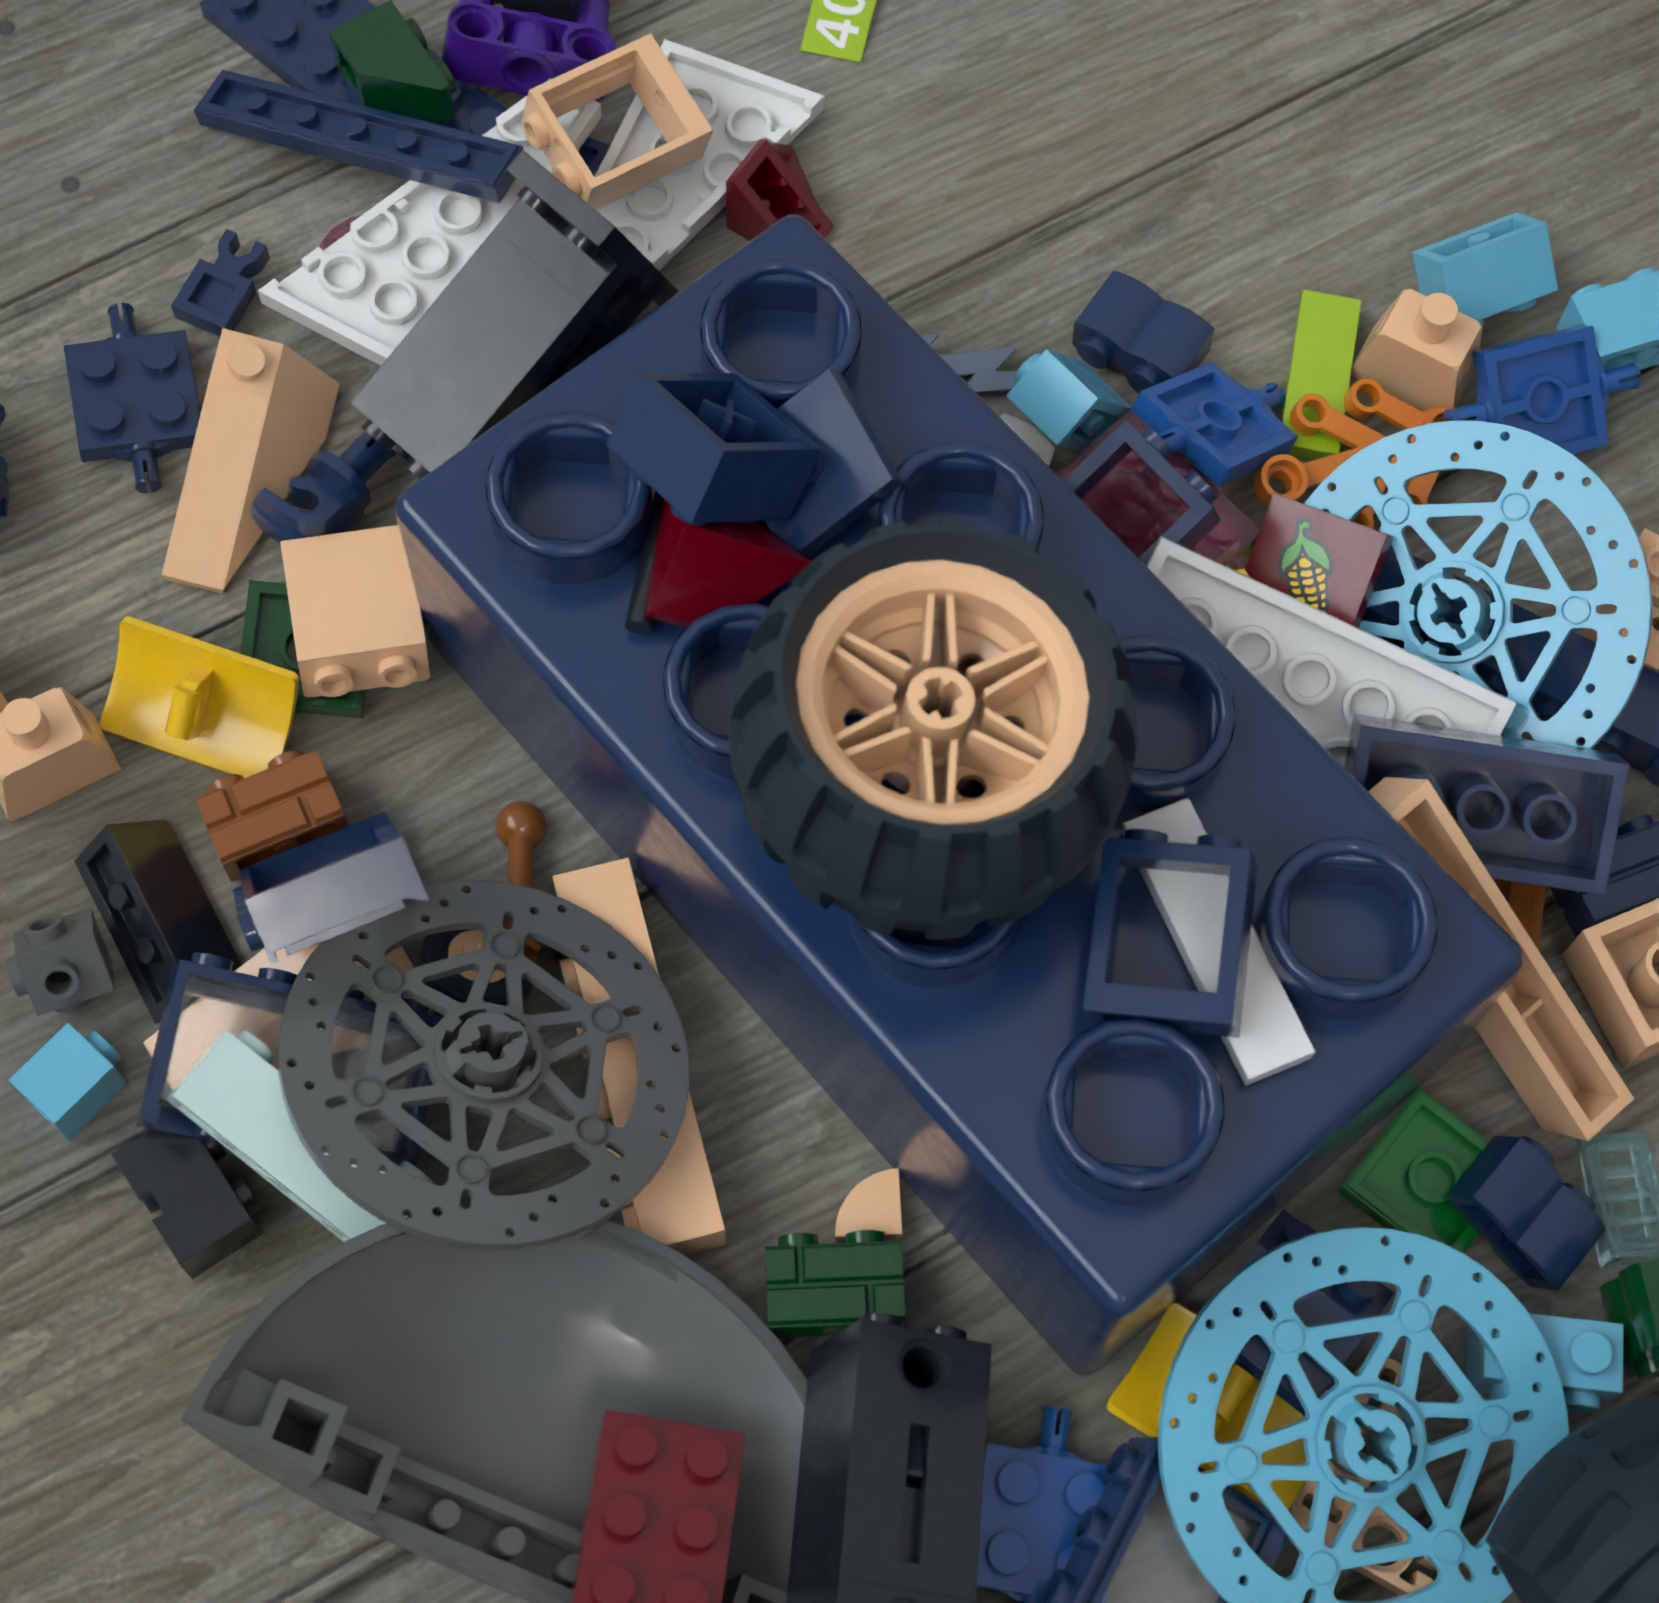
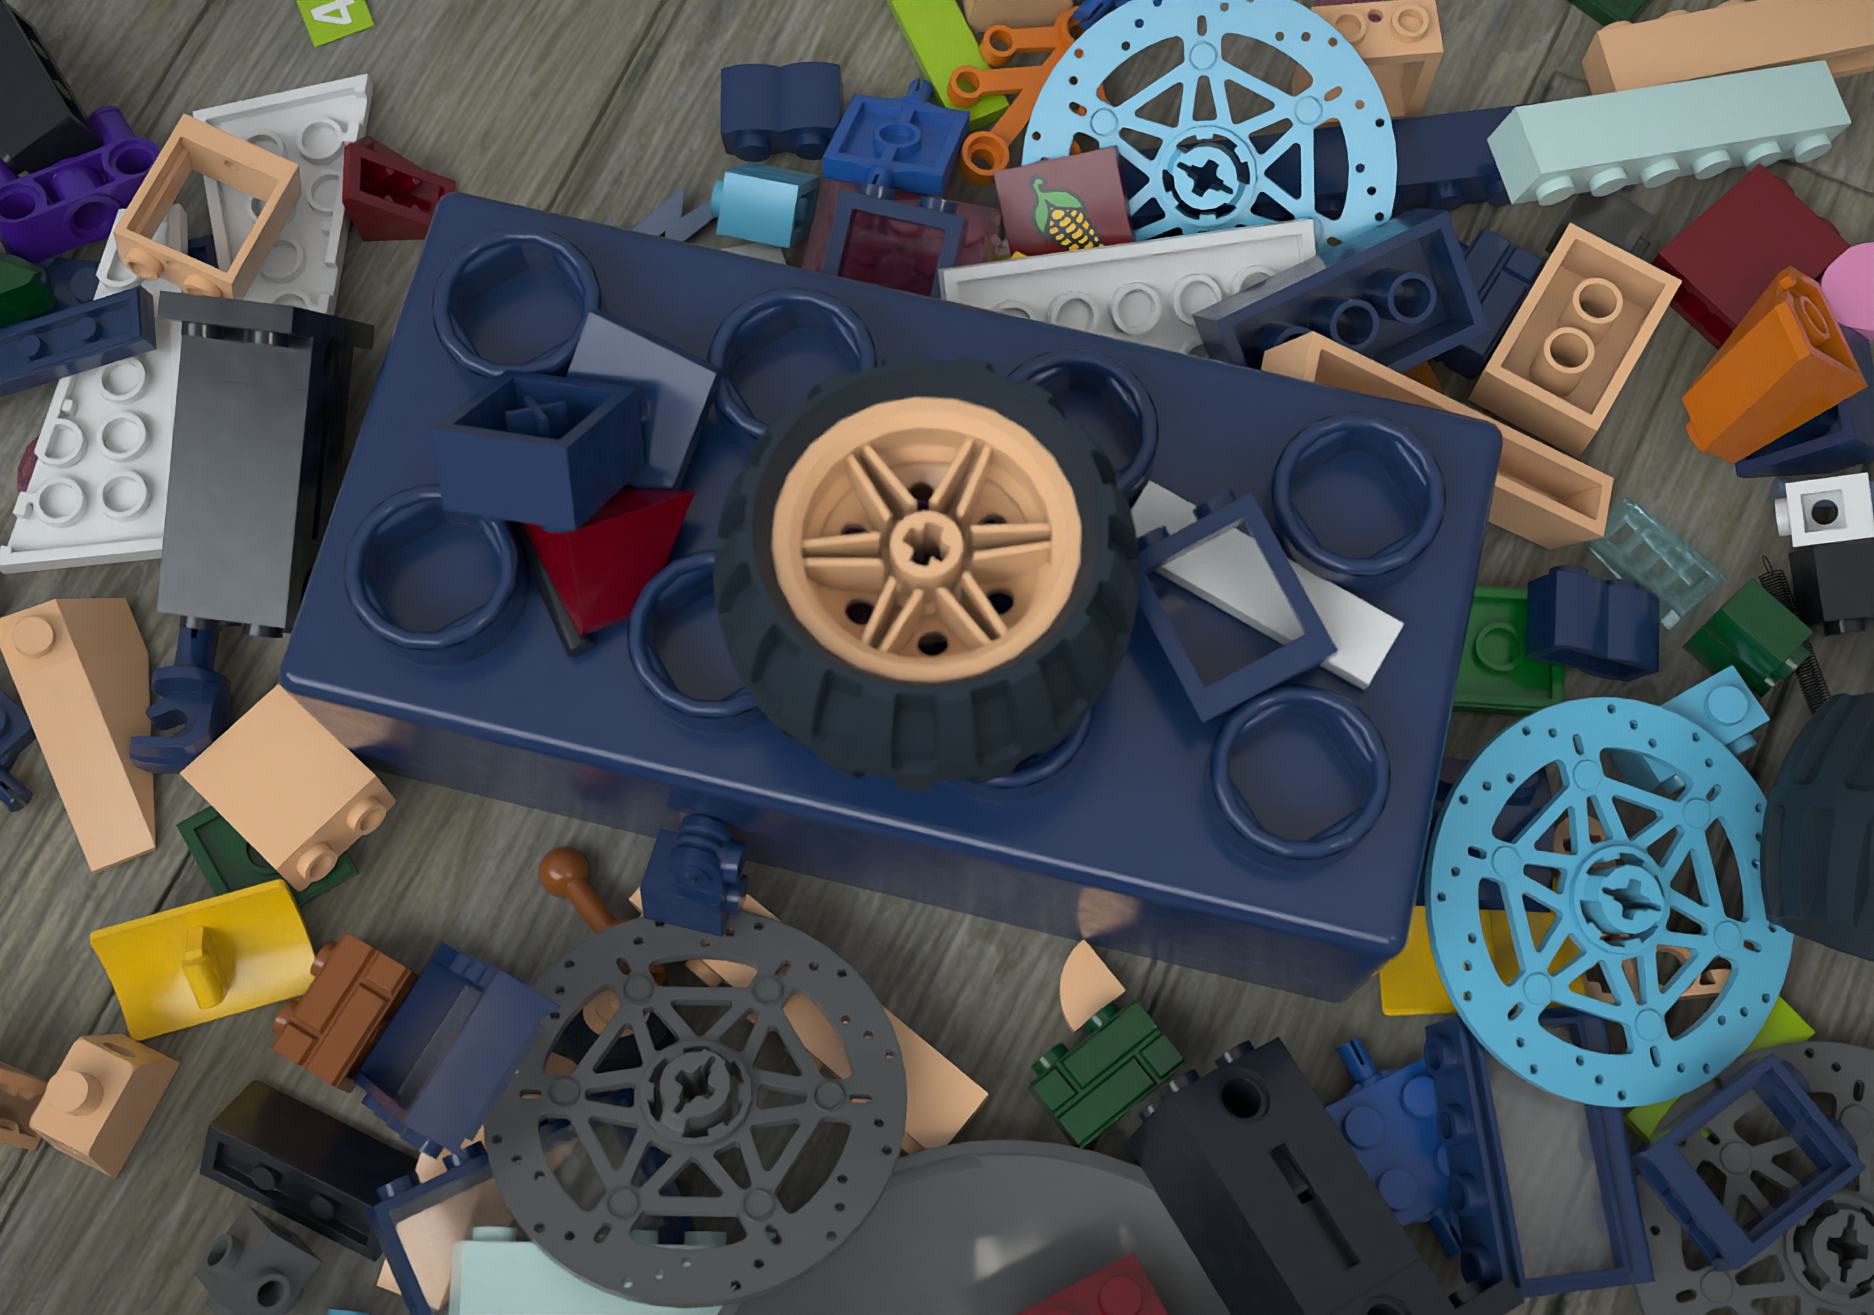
camera: 30 degrees left, 5 degrees up
none -> dark blue brick [640,815,749,937]

